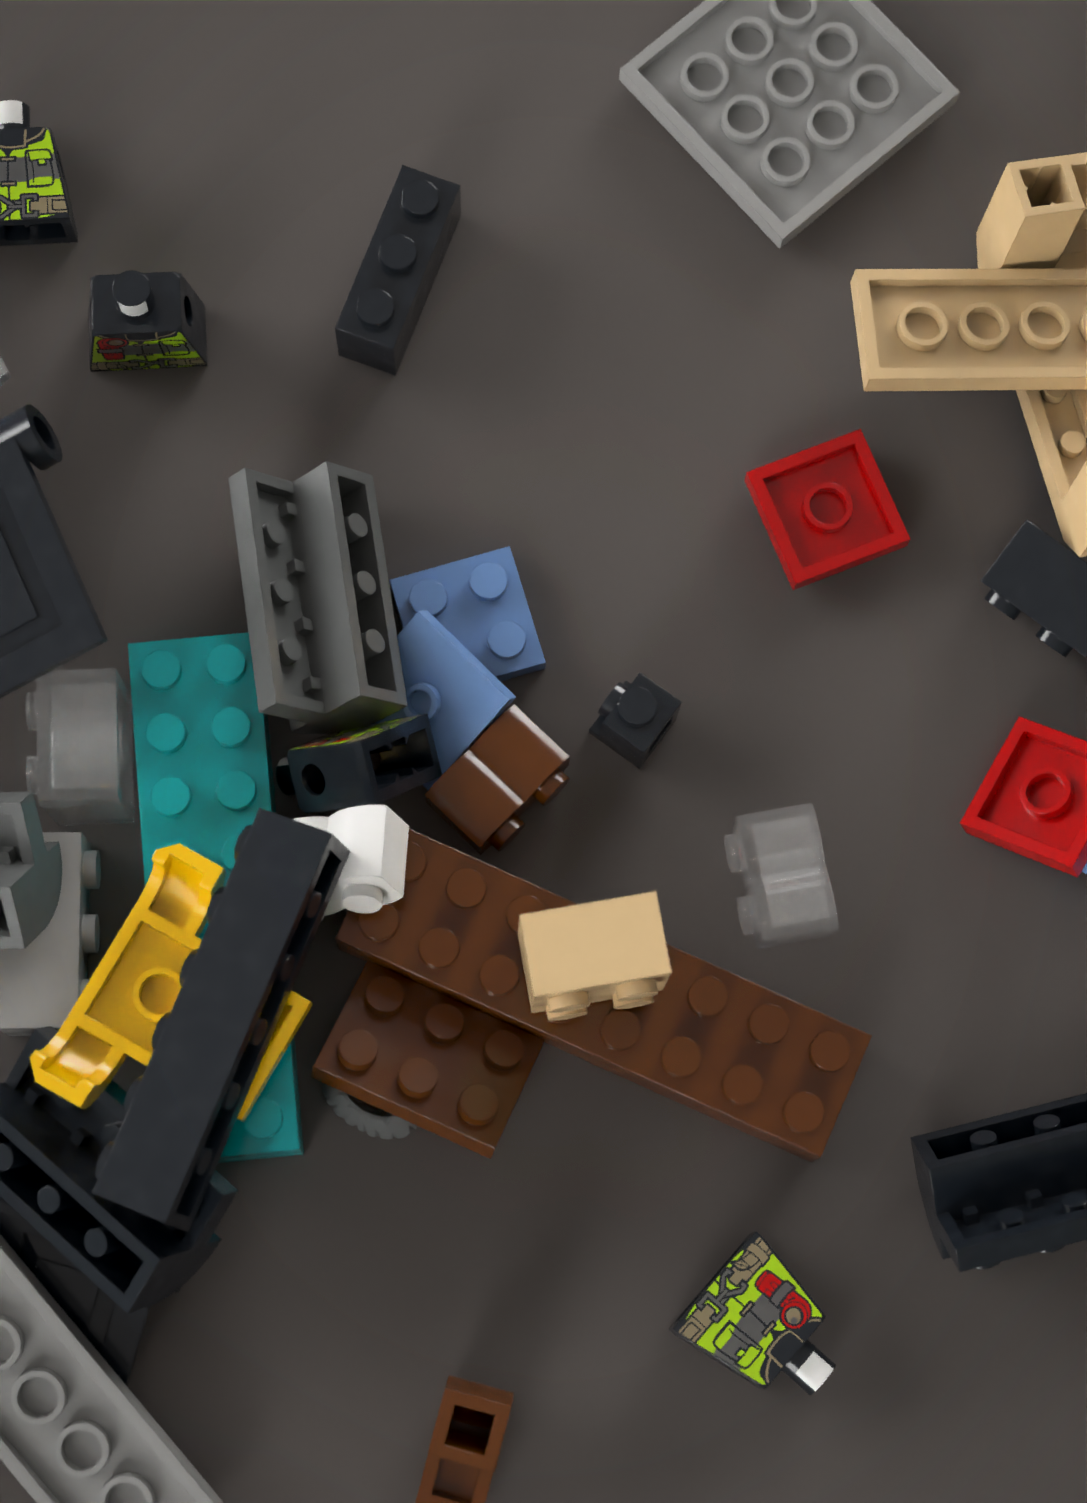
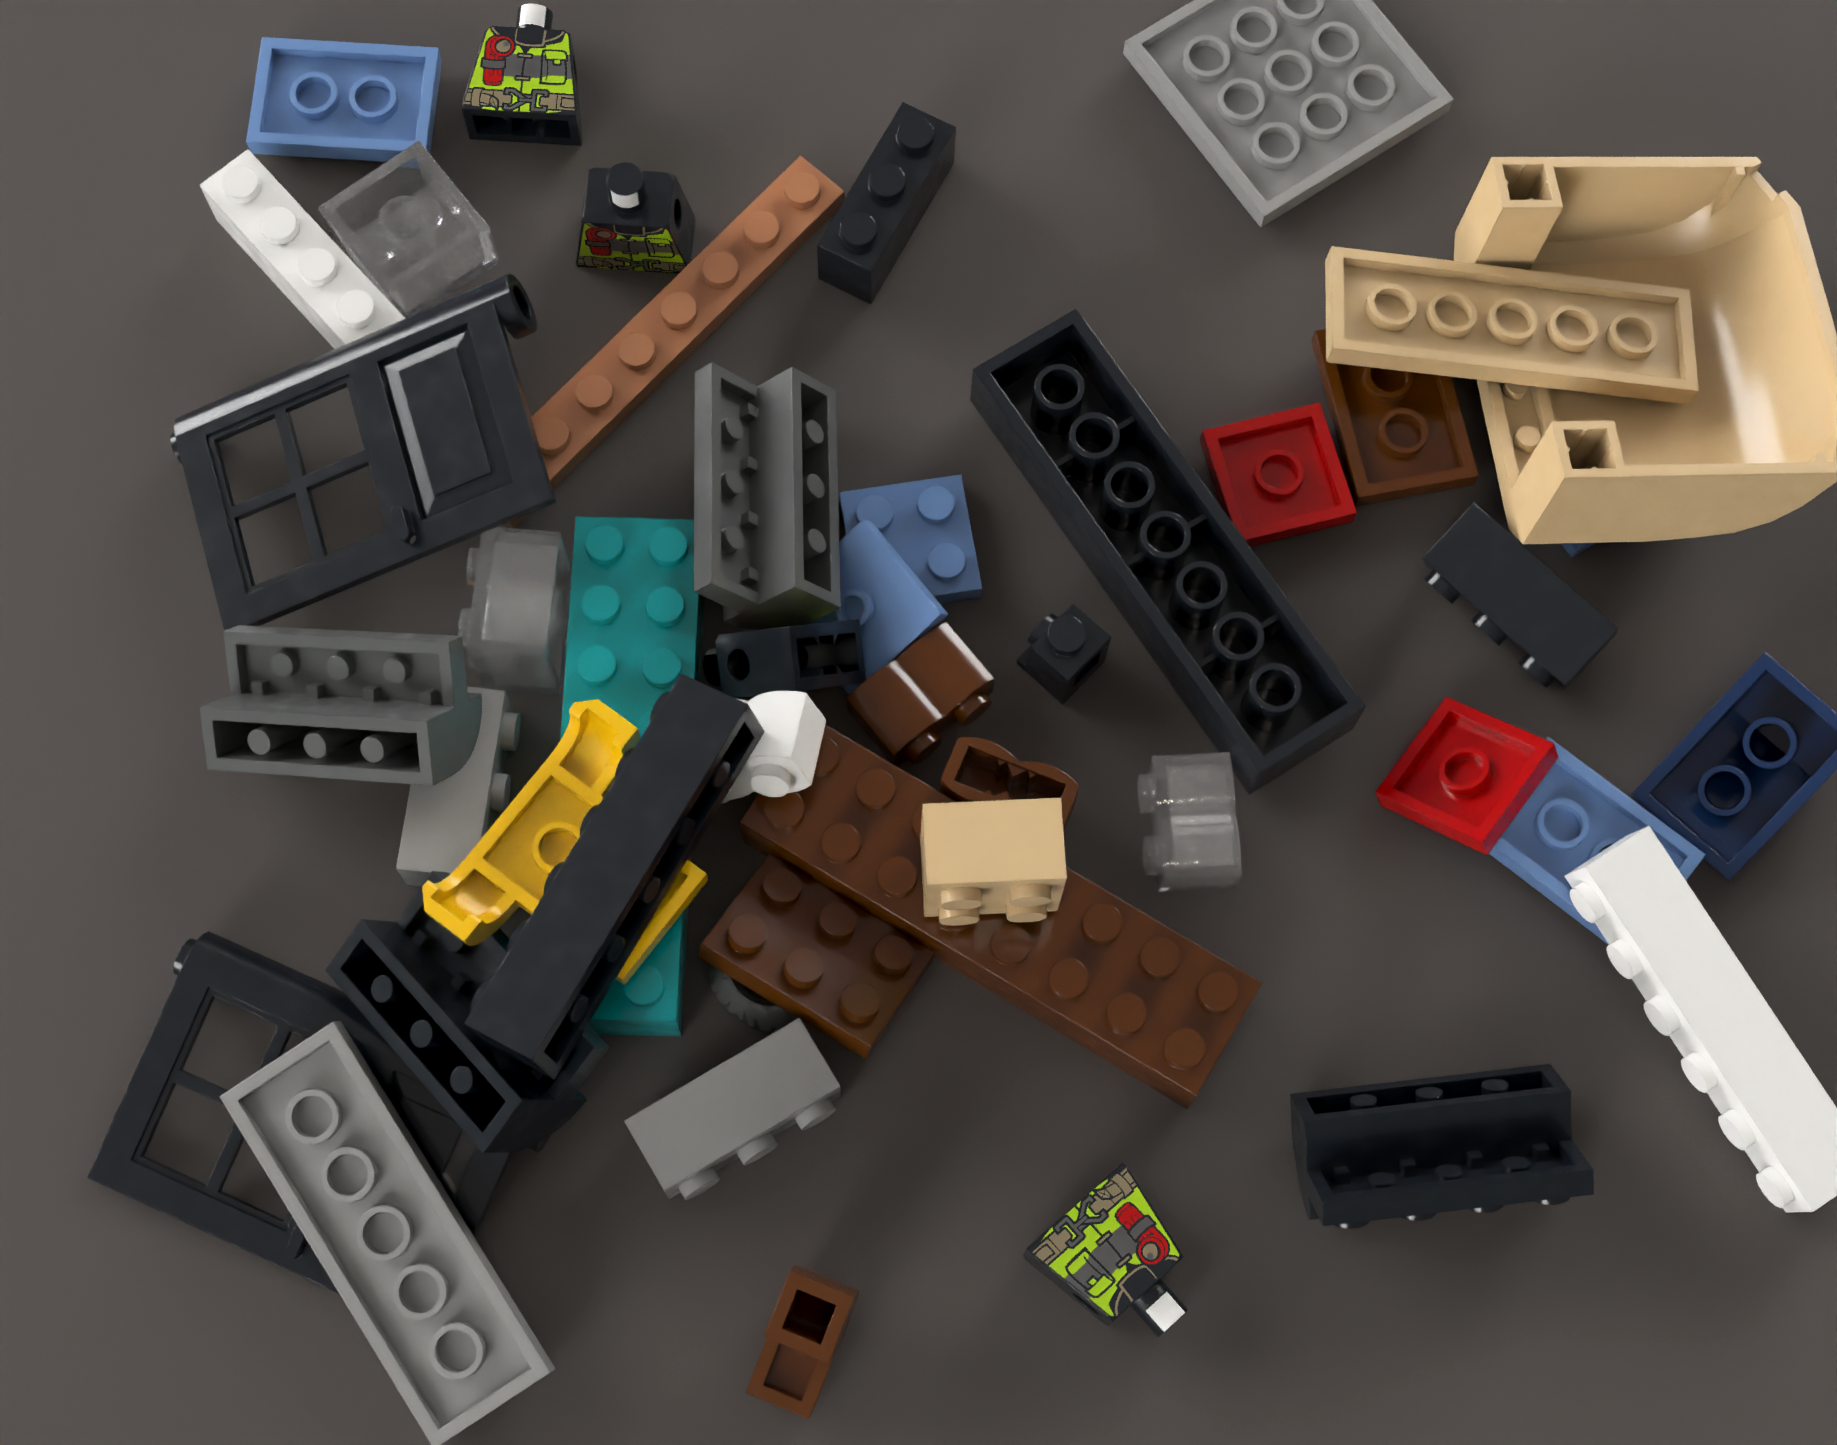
camera: 10 degrees right, 5 degrees down
none -> nougat plate [506,155,845,530]
none -> light grey brick [624,1018,841,1200]
none -> reddish brown brick [939,737,1079,832]
none -> black brick [970,308,1366,795]
none -> reddish brown plate [1311,329,1479,507]

